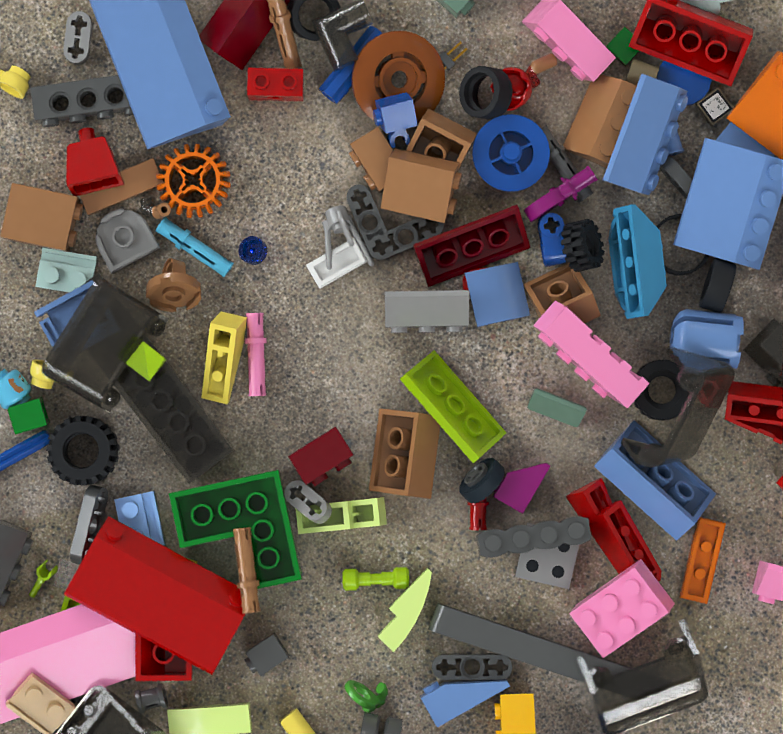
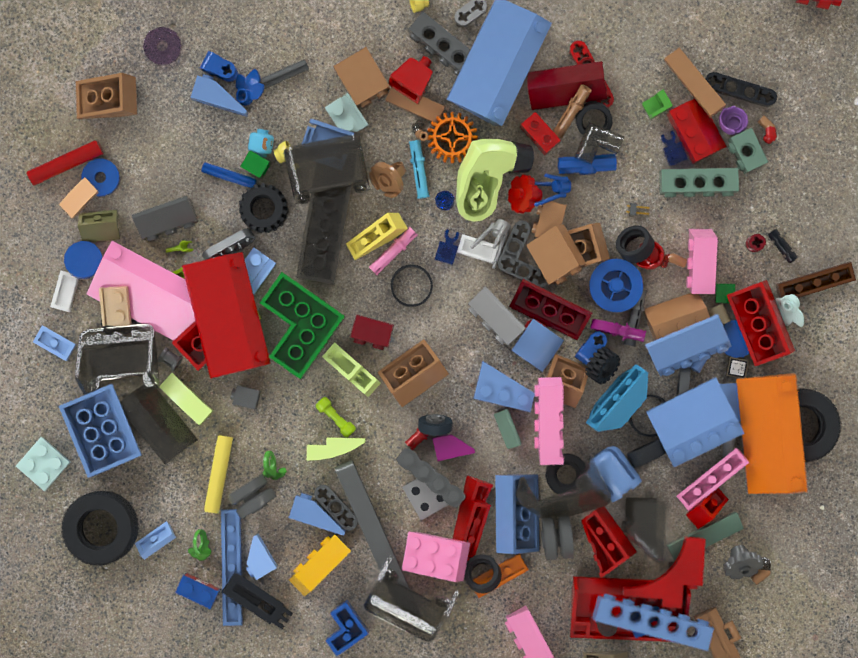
camera: 50 degrees right, 0 degrees up
light grey tile [95,209,161,274] -> none
lime slope [126,341,167,382] -> none
medium nougat pin [233,527,260,614] -> none
light grey beam [284,480,332,524] -> none
dark orange piece [352,31,445,123] -> none
brick [373,92,418,148] -> none
lime plate [400,350,506,463] -> none
none -> black tyre [391,264,433,307]
none -> clear blue plate [434,229,459,265]
none -> yellowish green piece [456,139,534,222]
none -> black tyre [464,554,502,594]
none -> medium blue wedge [473,361,534,412]
none -> red plant [508,175,543,214]
none -> blue plant [534,174,572,206]
none -> dark grey wheel [541,516,574,561]

